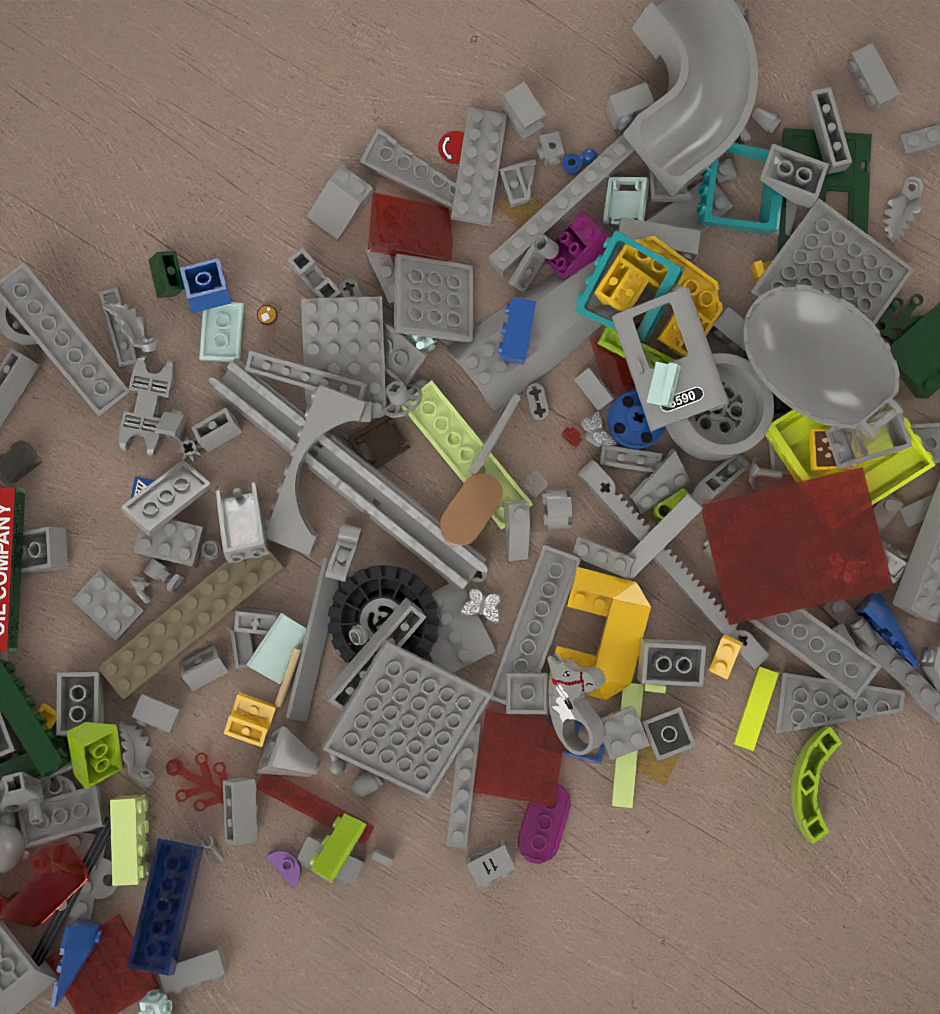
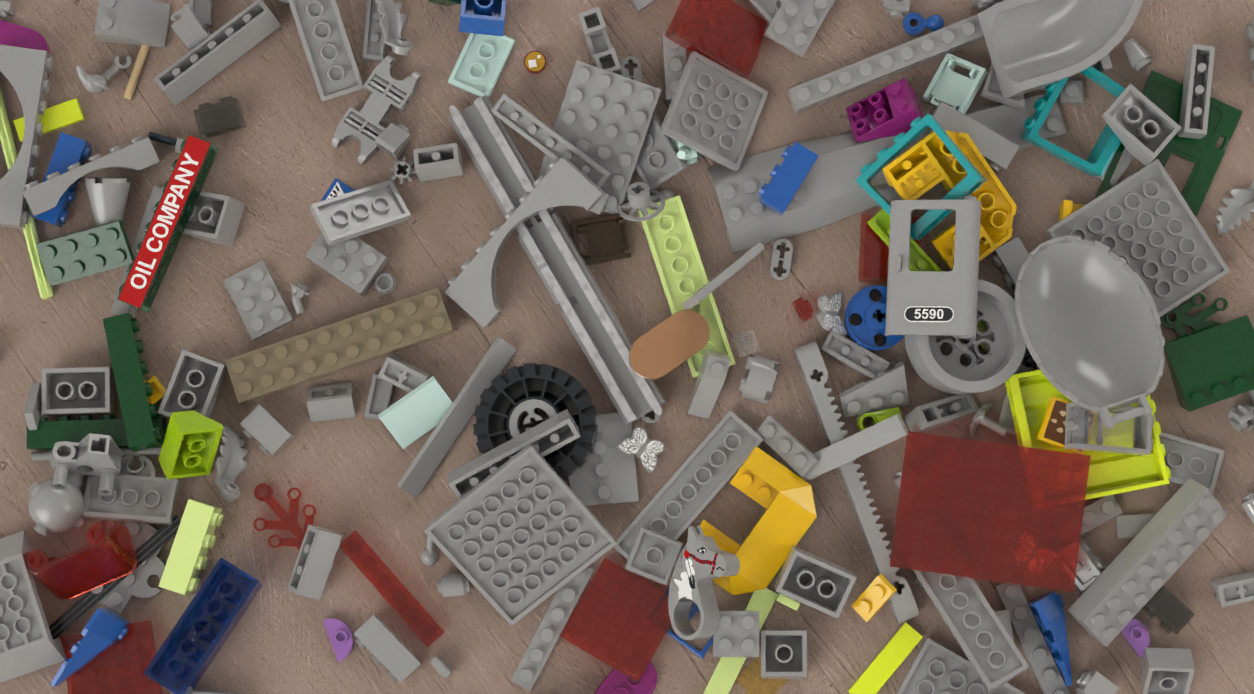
camera: 20 degrees right, 0 degrees up
light grey leg [143,558,185,593] -> none
light grey hand [201,836,225,863] -> none
door [216,483,269,563] -> none
yellow slope [224,692,277,747] -> none
light grey slope [256,726,320,777] -> none
tan bar [274,647,302,708] -> none
lime slope [310,813,367,883] -> none
light grey plate [325,523,362,582] -> none
light grey plate [349,624,368,645] -> none
clear yellow piece [497,193,544,227] -> none
light grey wing [499,159,536,208] -> none
light grey plate [508,235,559,293] -> none
light grey tile [574,367,615,411] -> none
light aqua panel [647,362,681,408] -> none
light grey cone [849,616,878,647] -> none

